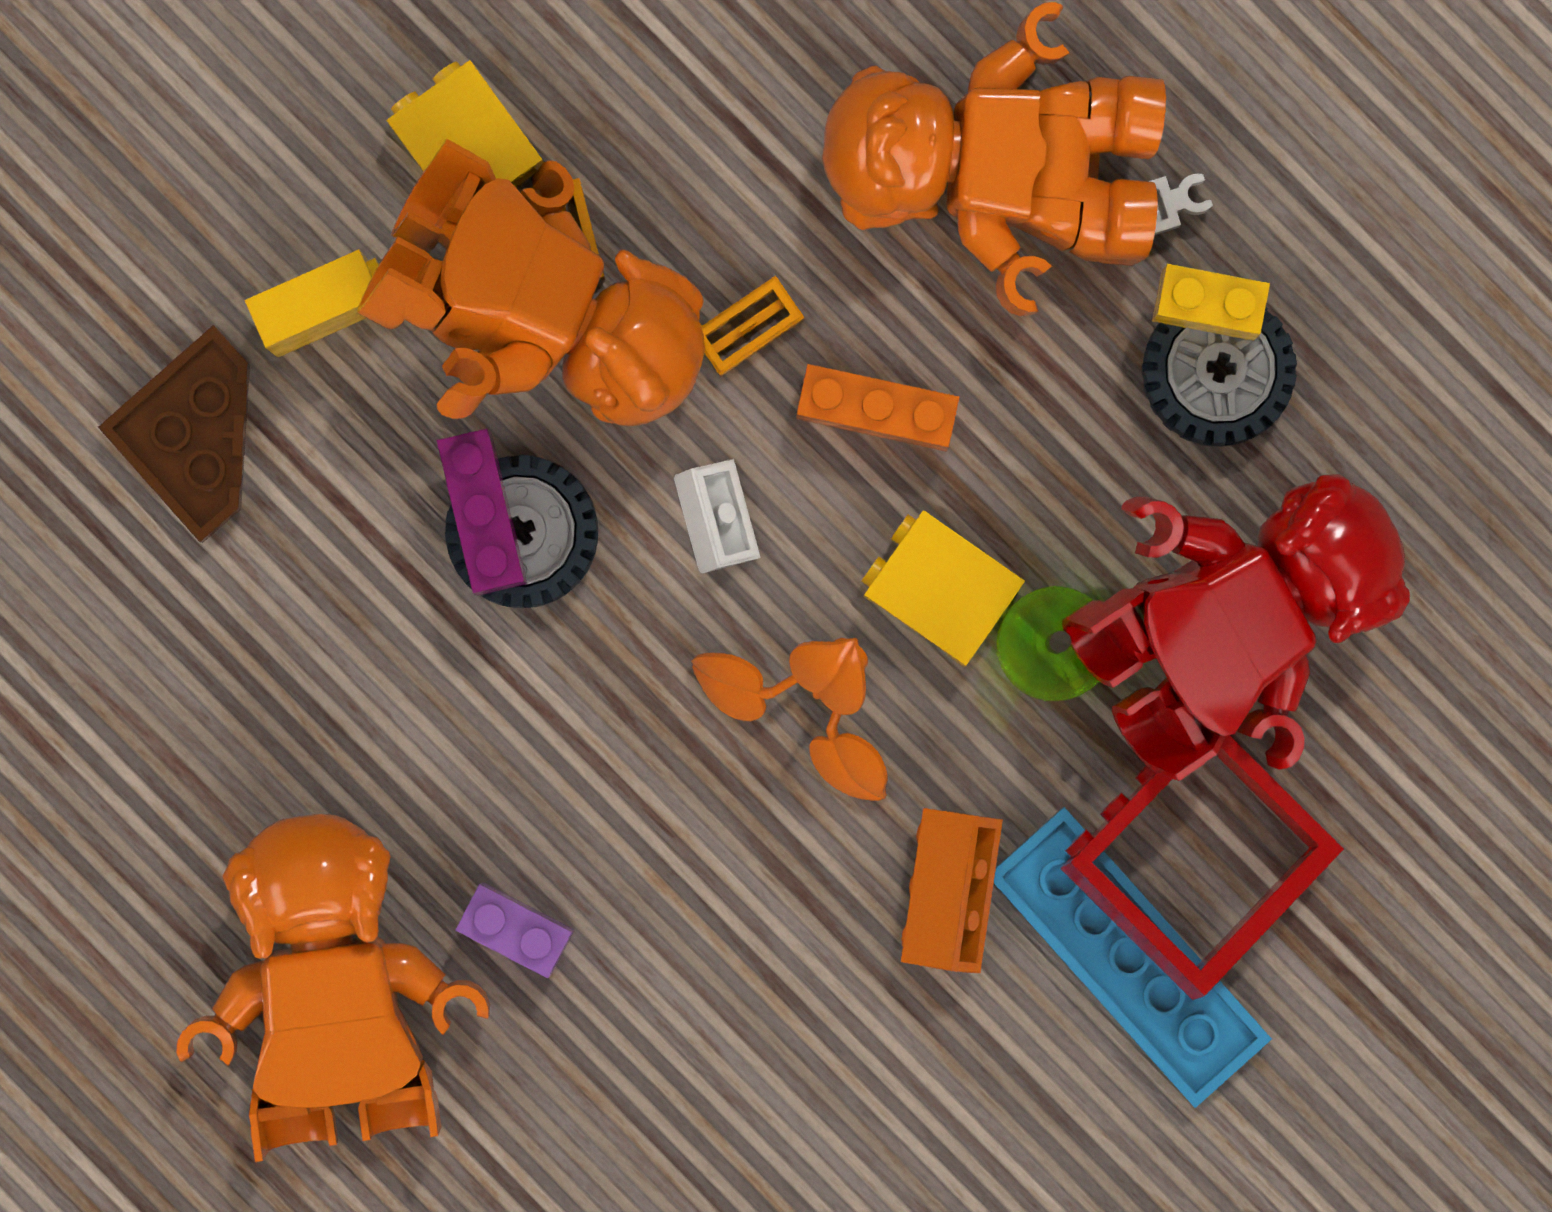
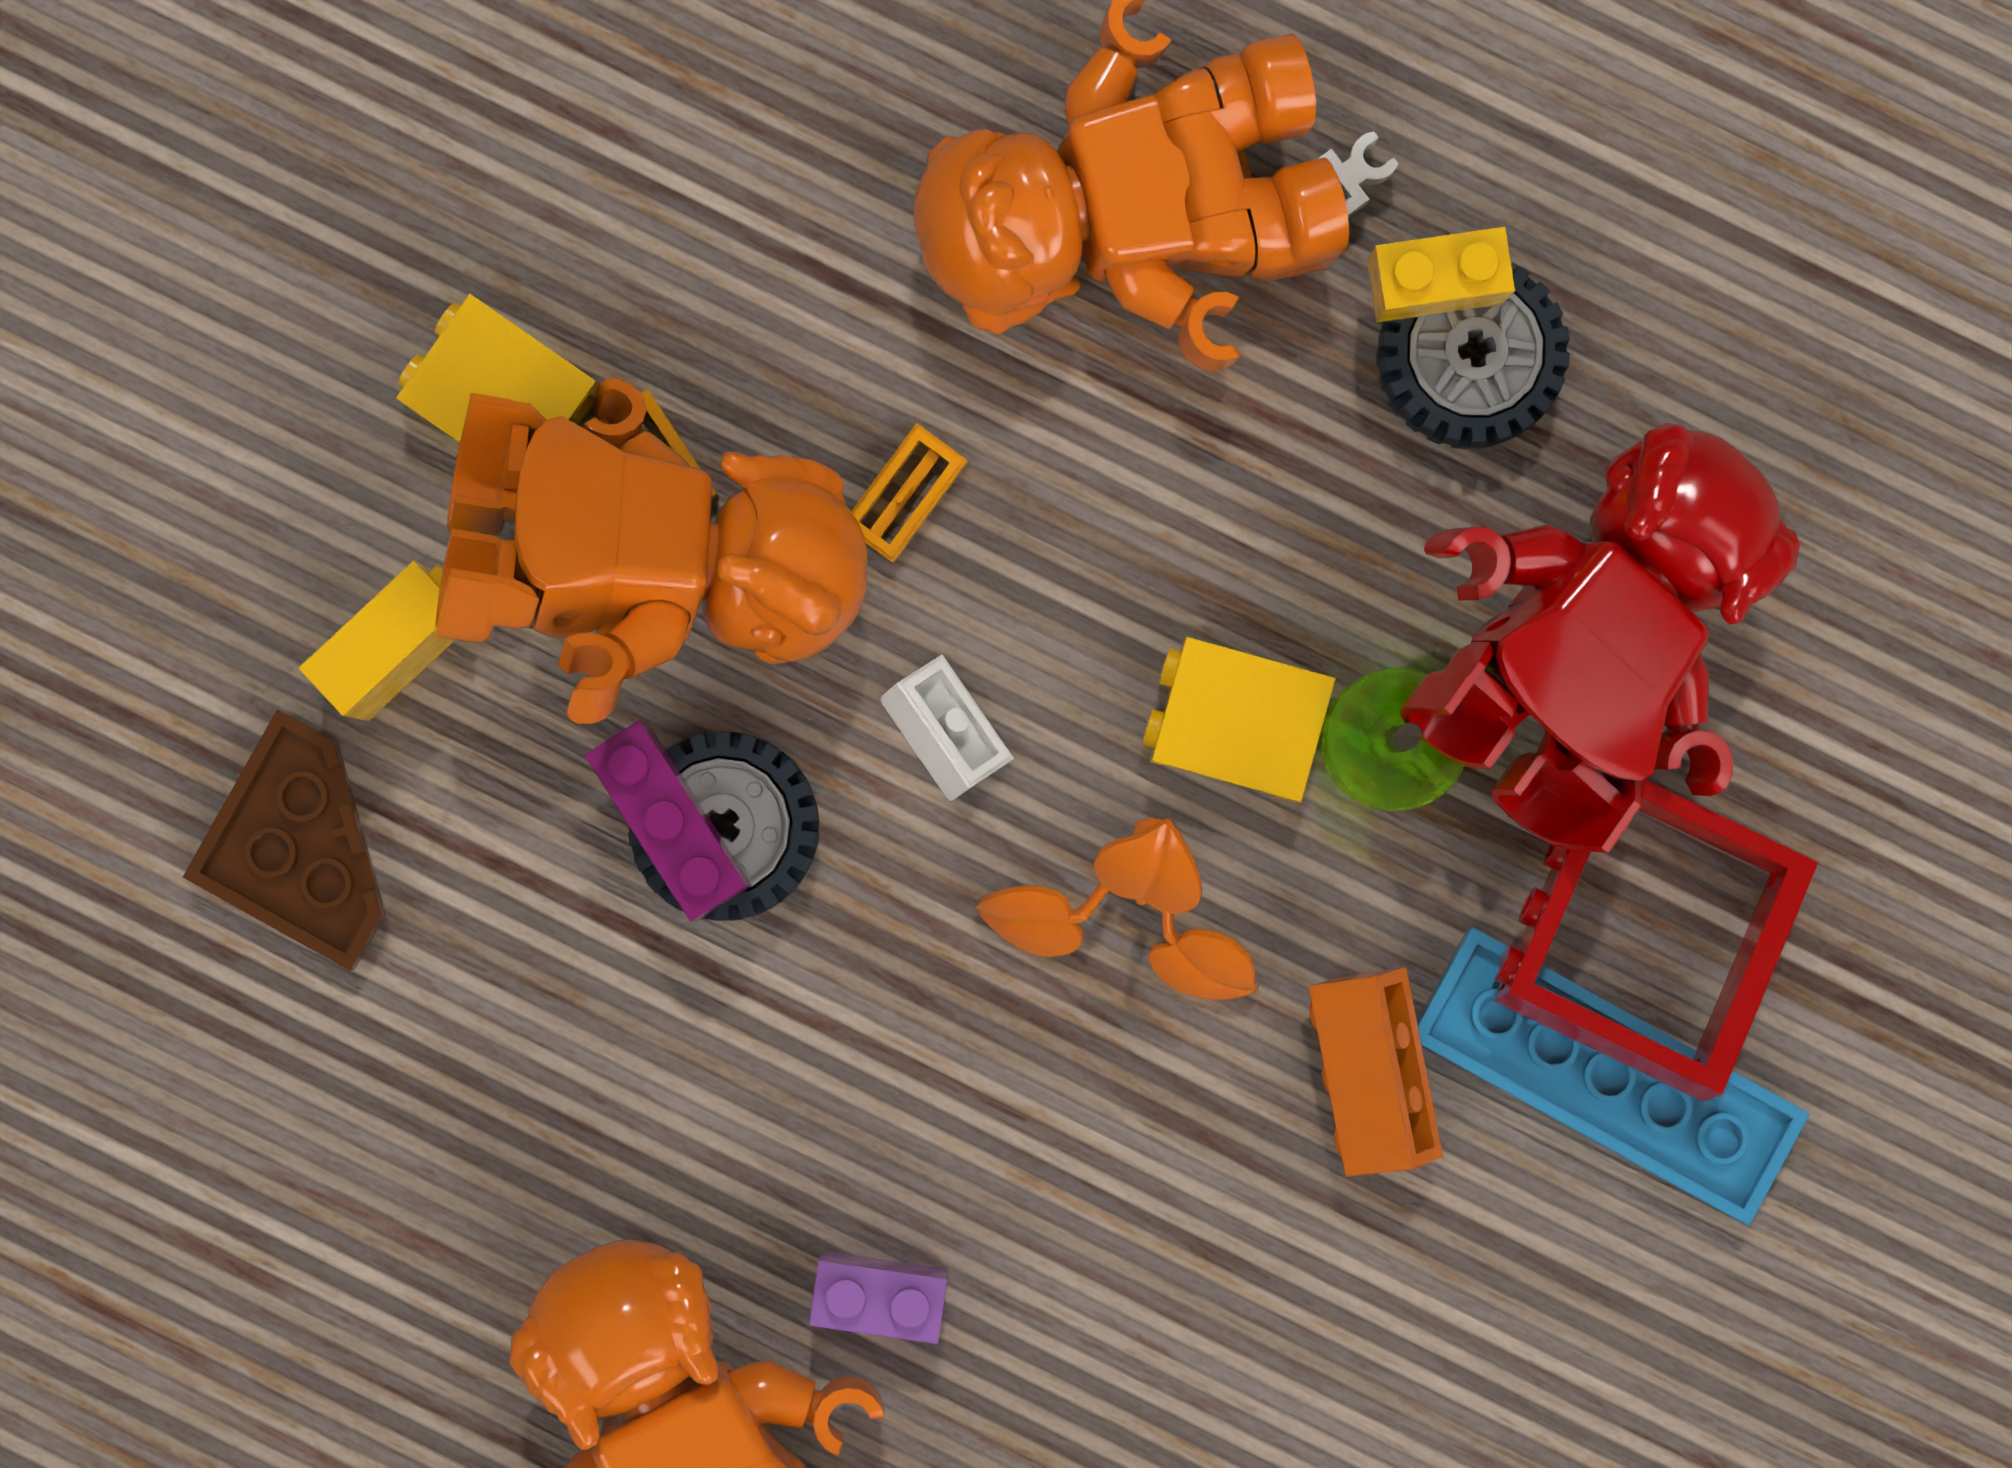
camera: 25 degrees left, 0 degrees up
orange brick [796,364,960,452] -> none

